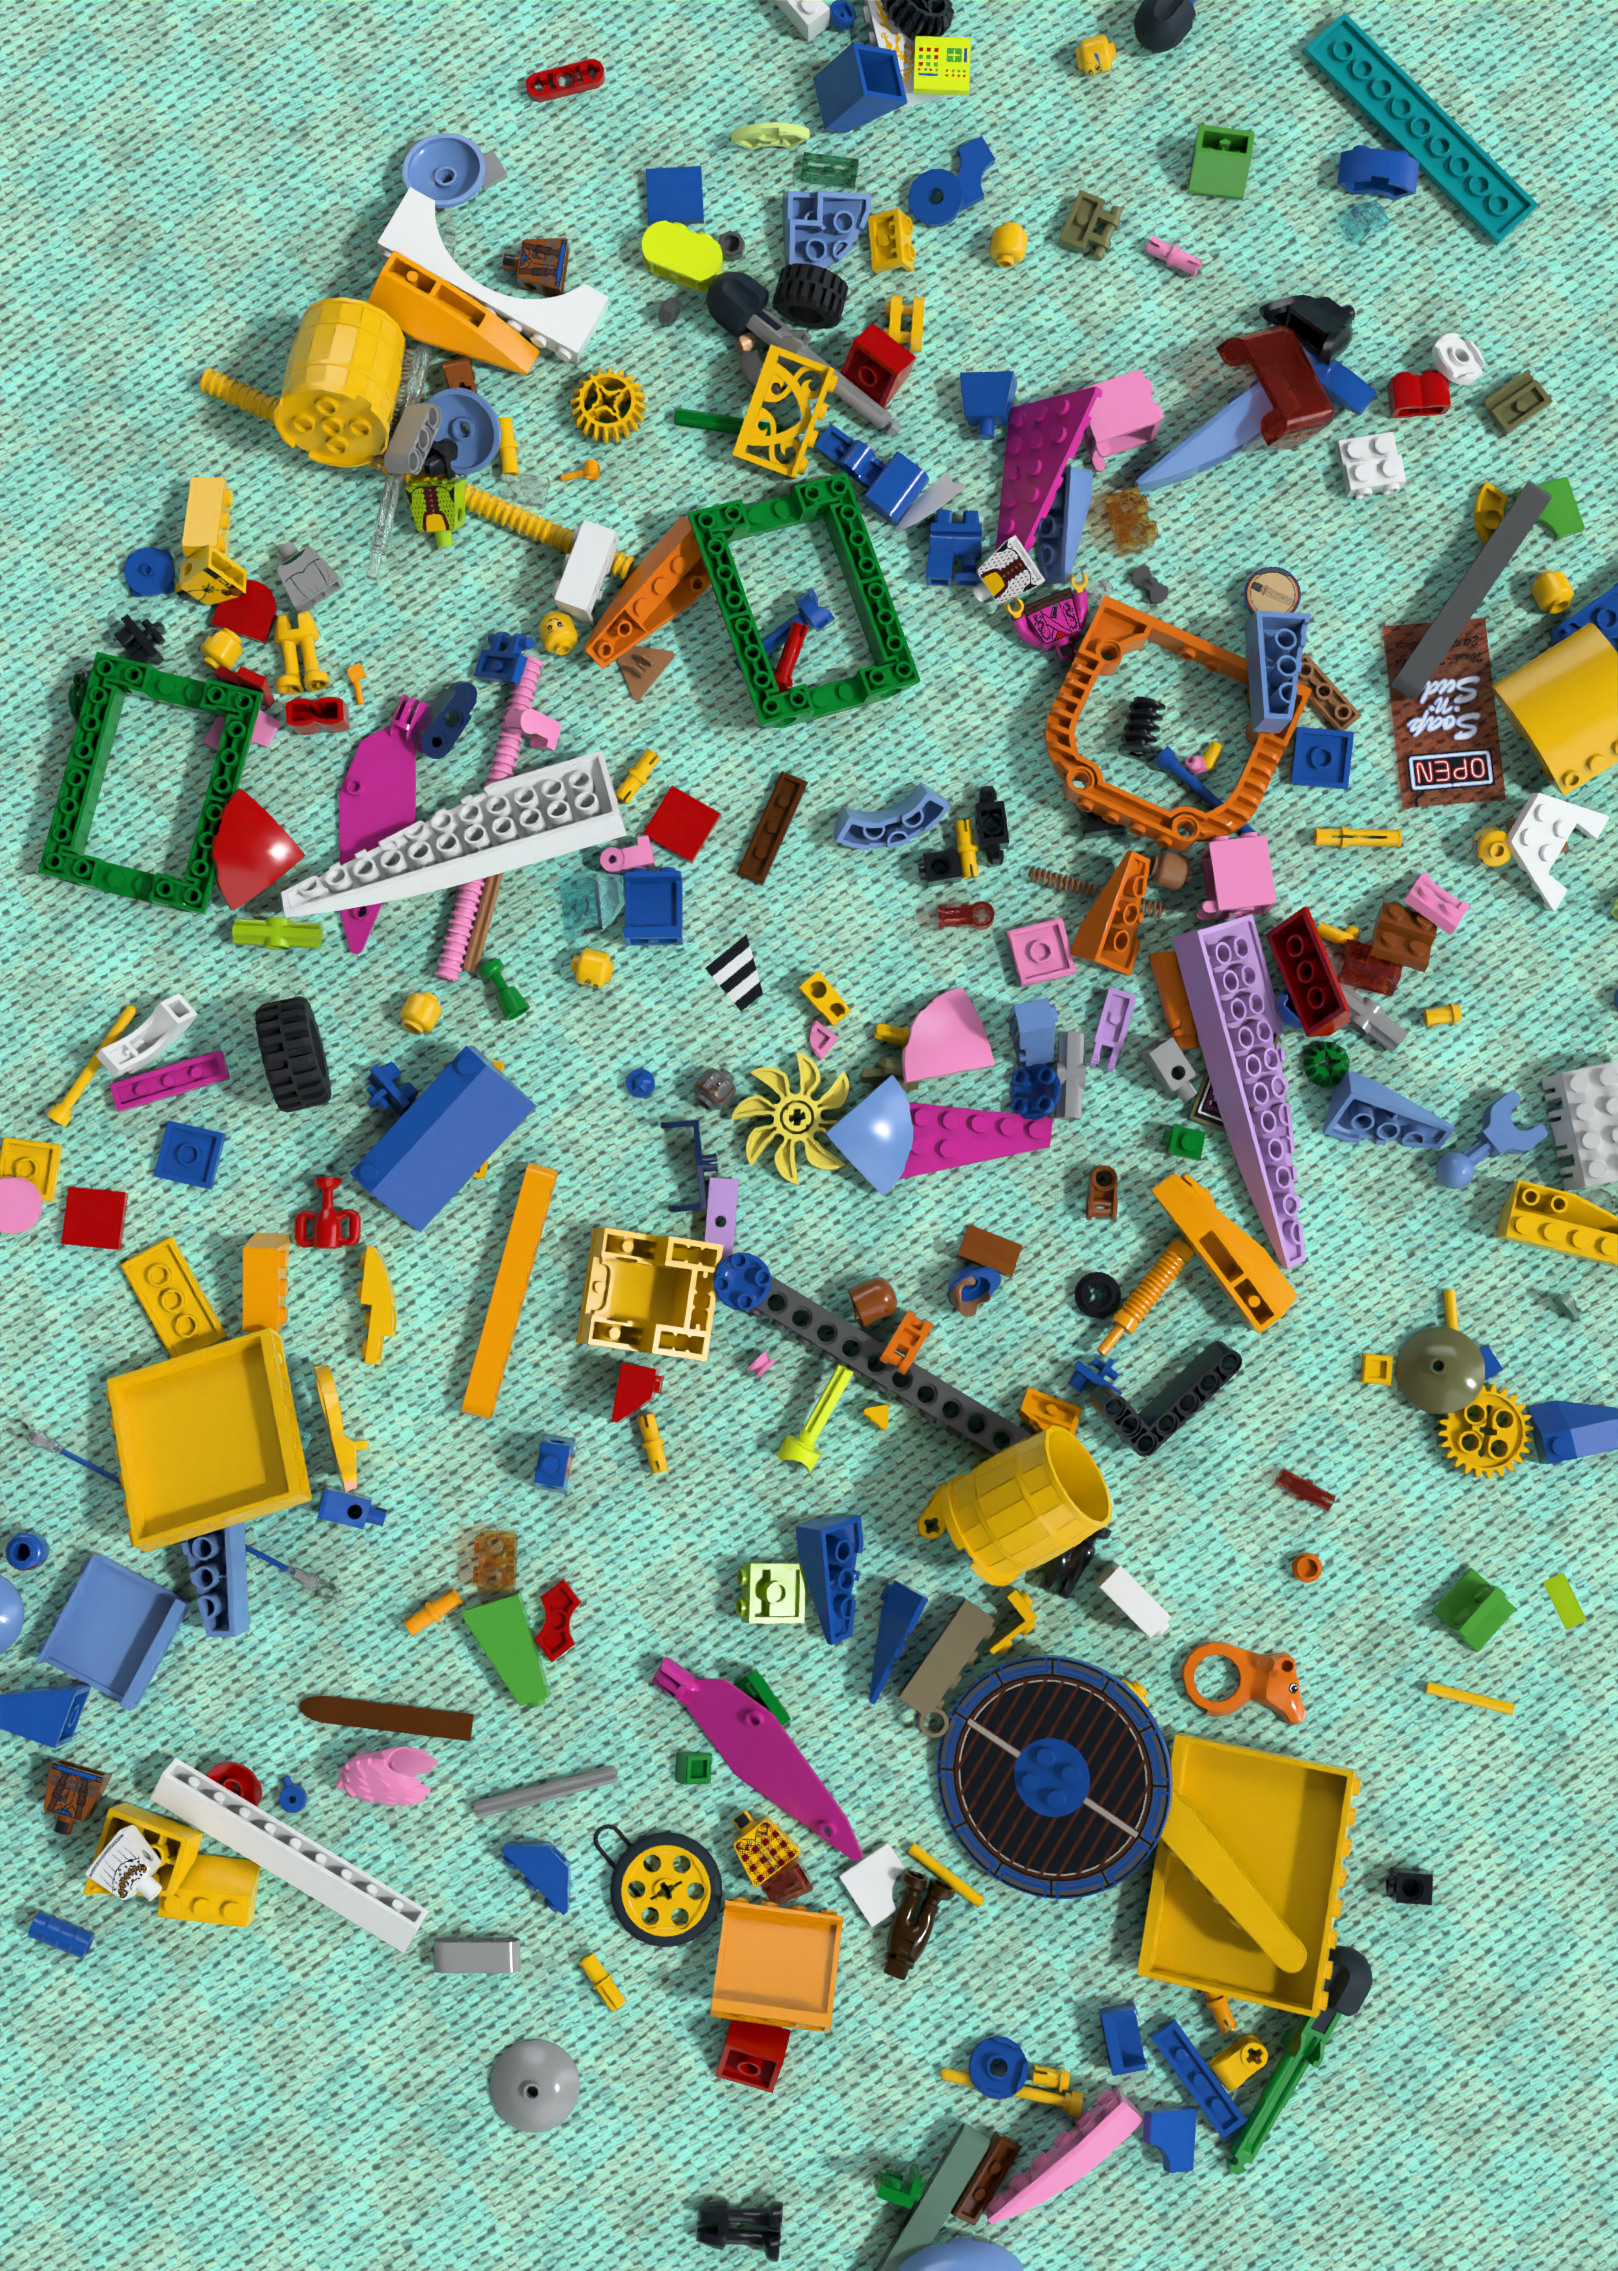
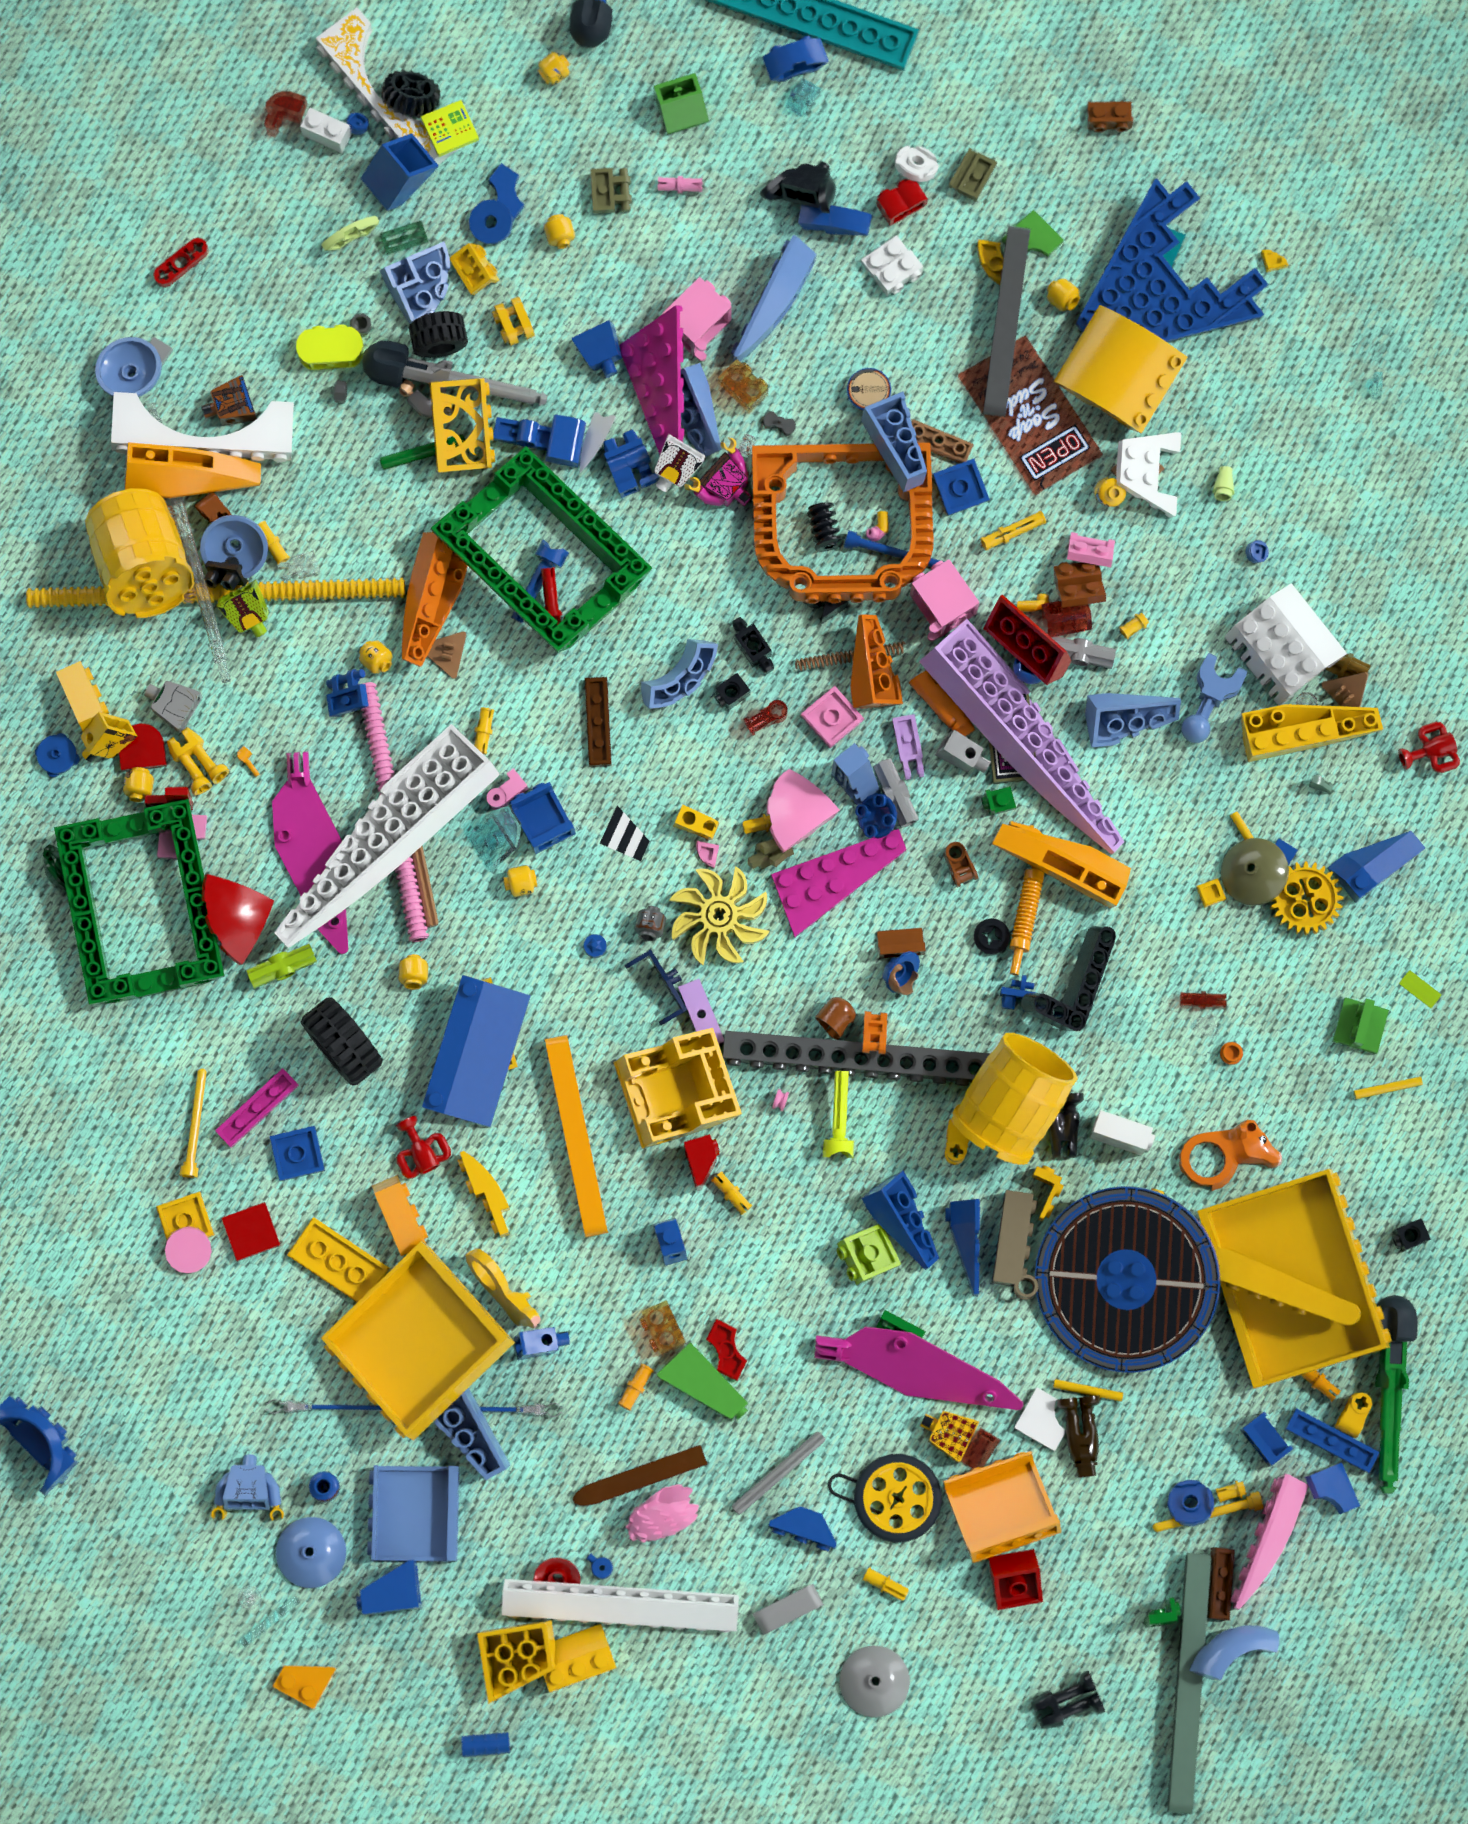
camera: 30 degrees left, 5 degrees down
torso [44,1758,112,1835] -> none
white torso [85,1825,163,1901] -> none
white arch [96,994,198,1077] -> none
black hips [114,614,165,666] -> none
red brick [286,697,350,735] -> none
blue hips [366,1062,418,1117] -> none
light grey beam [384,403,442,475] -> none
dark blue piece [411,681,477,759] -> none
green piece [478,958,530,1021] -> none
bright pink leg [505,708,562,751] -> none
white wedge [552,520,619,626] -> none
light orange hand [561,460,600,482] -> none
yellow gear [570,367,646,444] -> none
red tile [643,786,721,864] -> none
blue tile [646,166,704,226] -> none
green slope [675,1752,712,1785] -> none
blue dish [713,1252,772,1311] -> none
medium blue brick [825,1074,913,1197] -> none
red slope [840,323,917,409] -> none
yellow slope [863,1404,889,1431] -> none
yellow pin [953,820,979,879] -> none
light orange wing [1018,1387,1082,1435] -> none
medium nougat head [1149,850,1193,891] -> none
clear red windscreen [1216,325,1335,449] -> none
green gear [1304,1041,1350,1087] -> none

